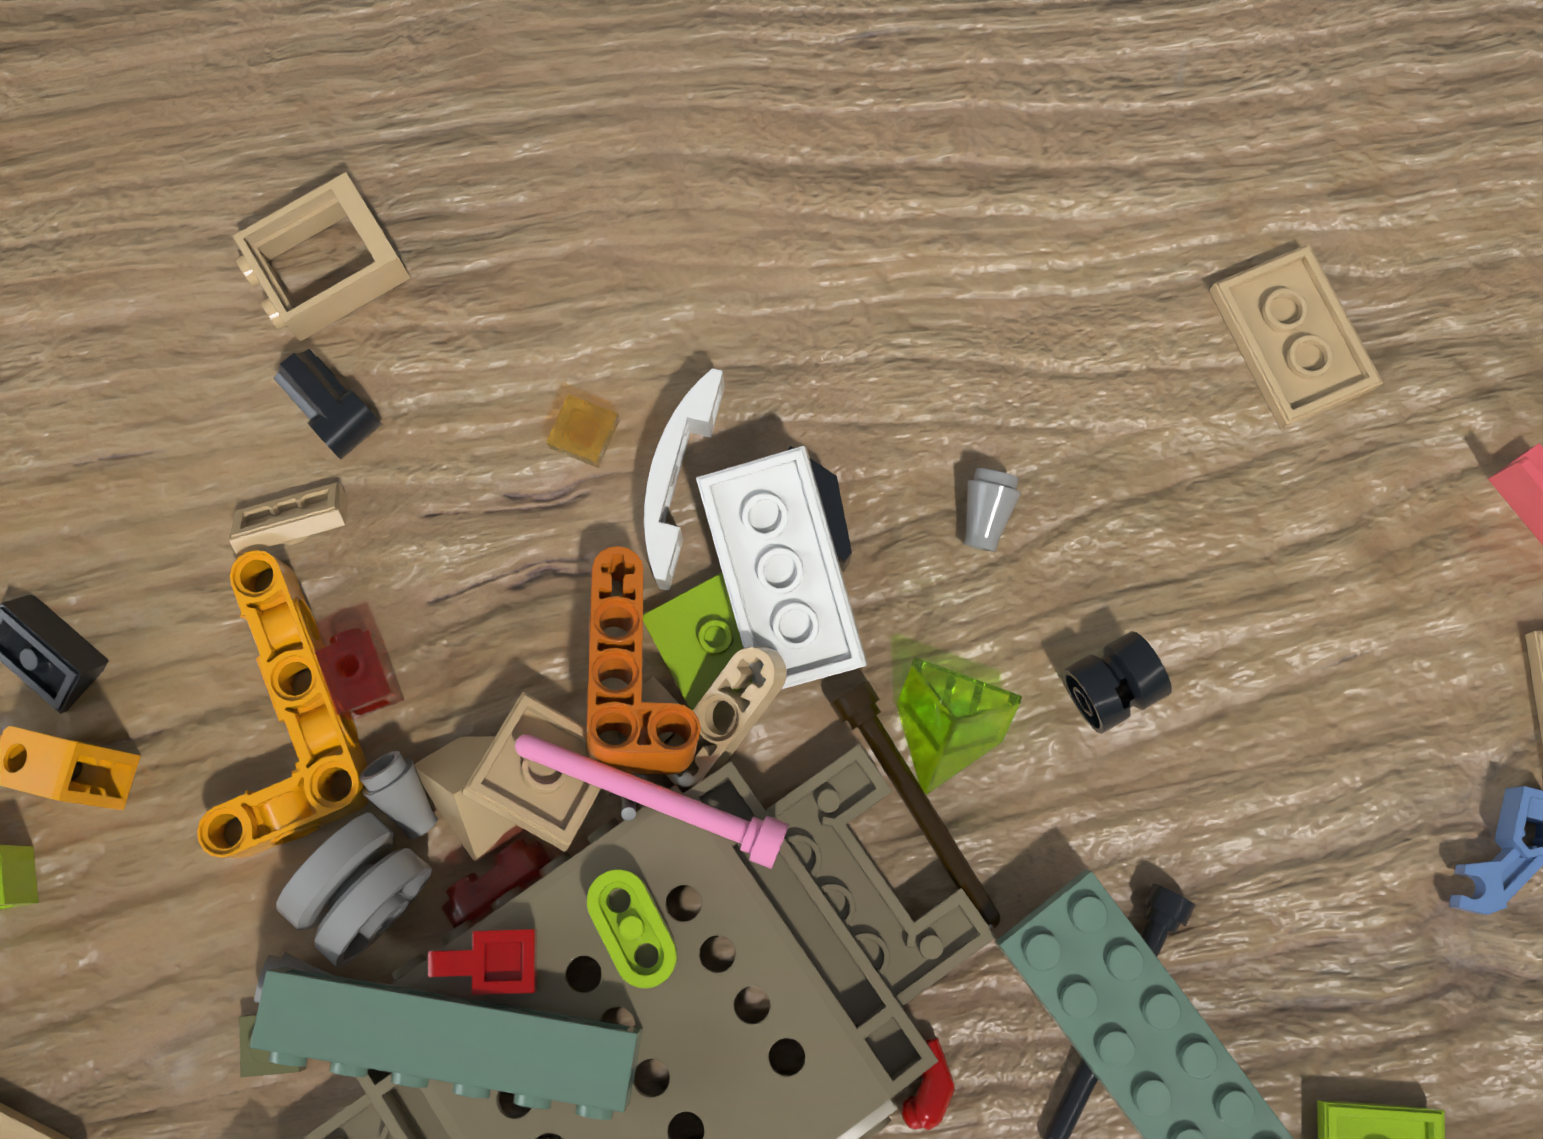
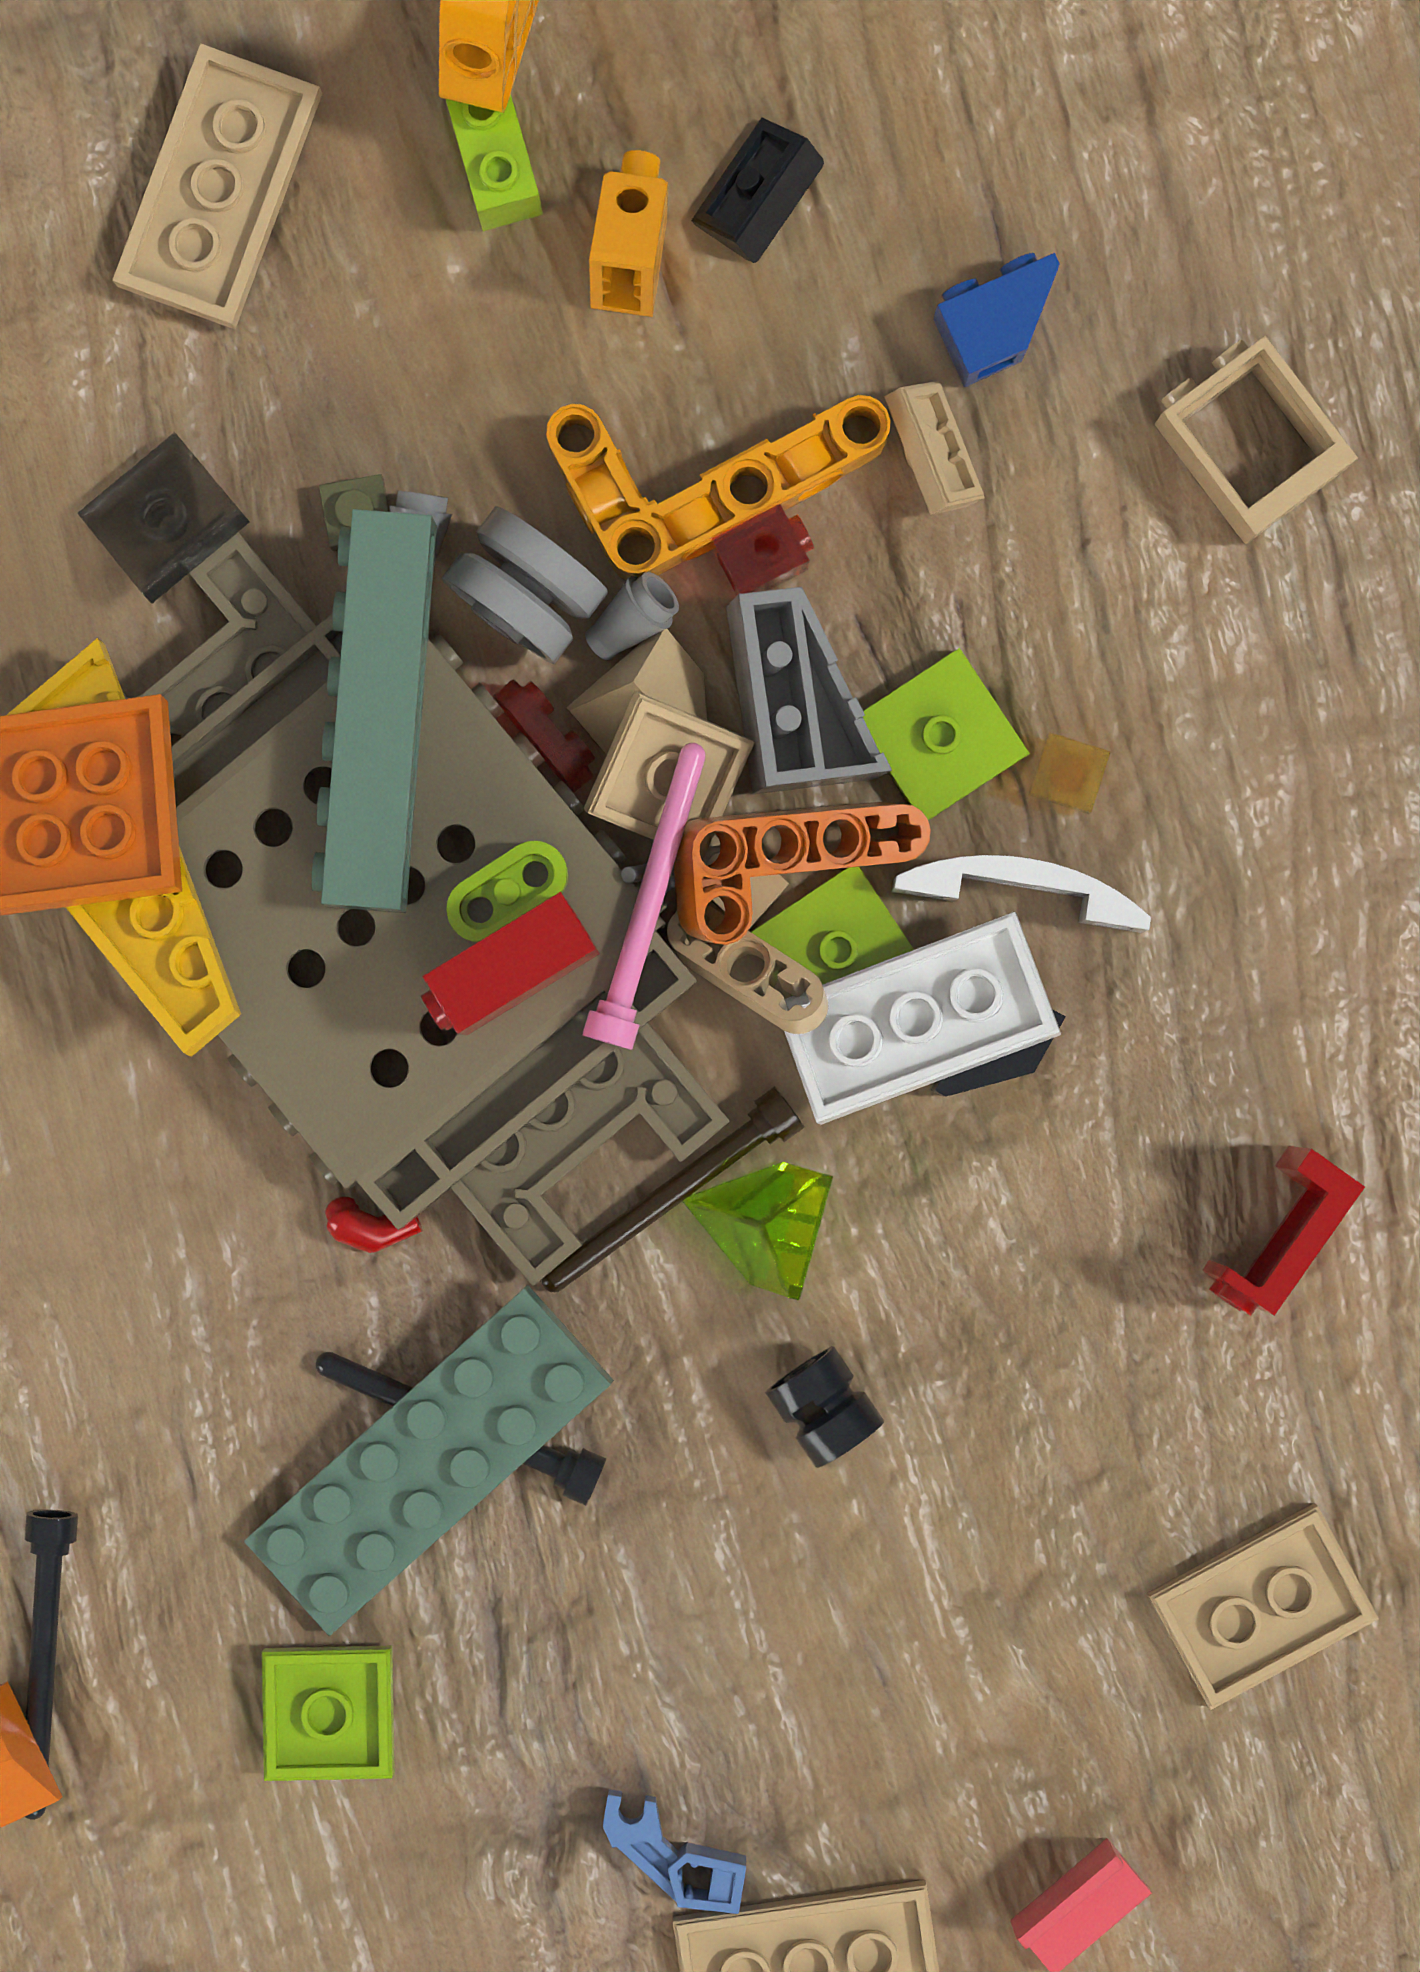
camera: 85 degrees right, 10 degrees up
black piece [273,349,383,460] -> none
red plate [428,929,537,995] -> none
light grey cone [963,468,1021,552] -> none
none -> red brick [421,892,600,1035]
none -> light grey wedge [726,587,892,795]
none -> lime plate [863,648,1030,821]
none -> blue slope [933,253,1060,387]
none -> red panel [1202,1146,1365,1316]

